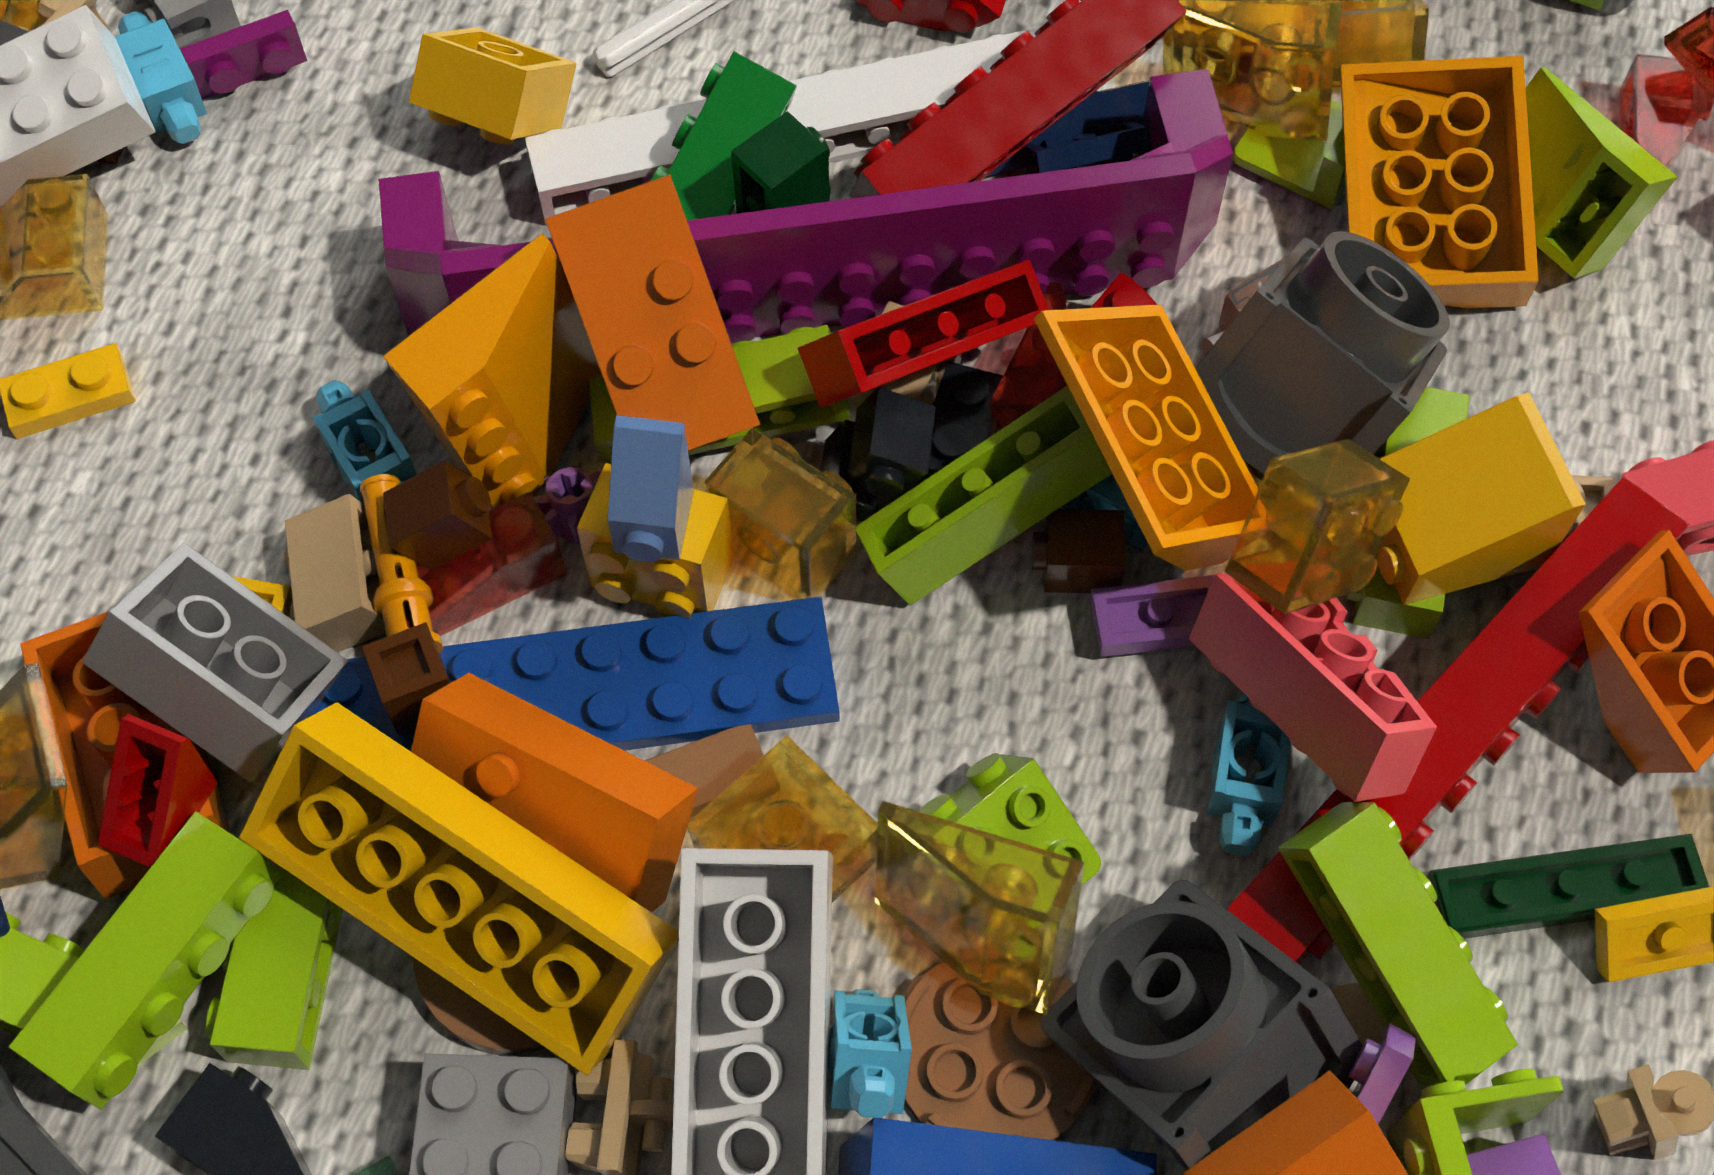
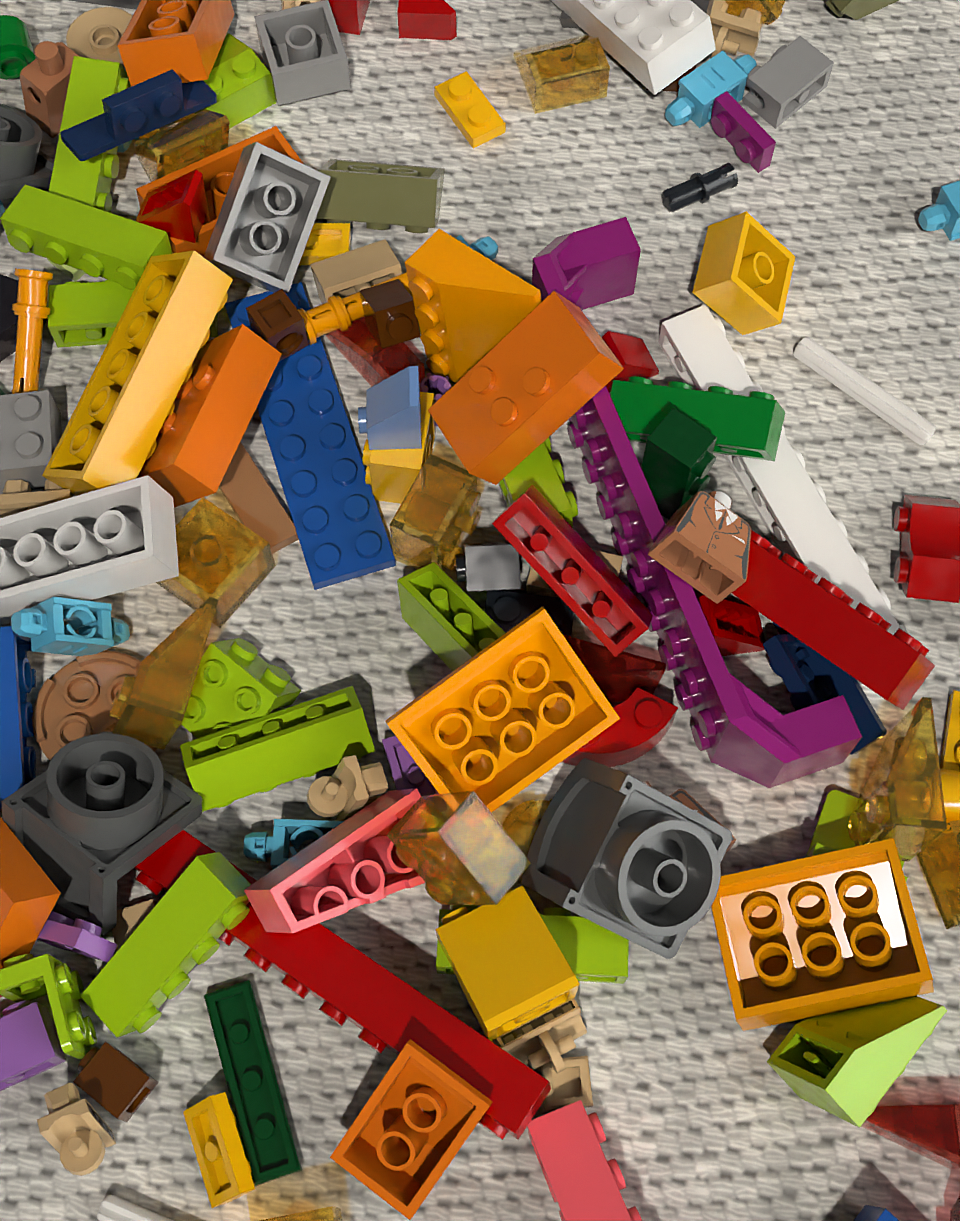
camera: 80 degrees right, 5 degrees up
none -> light orange pin [11,268,53,394]
none -> reddish brown brick [73,1041,159,1122]
none -> lime brick [180,685,375,812]
none -> tan hips [307,755,388,821]
none -> olive slope [317,159,445,233]
none -> nougat torso [648,491,751,604]
none -> black axle [662,163,738,212]

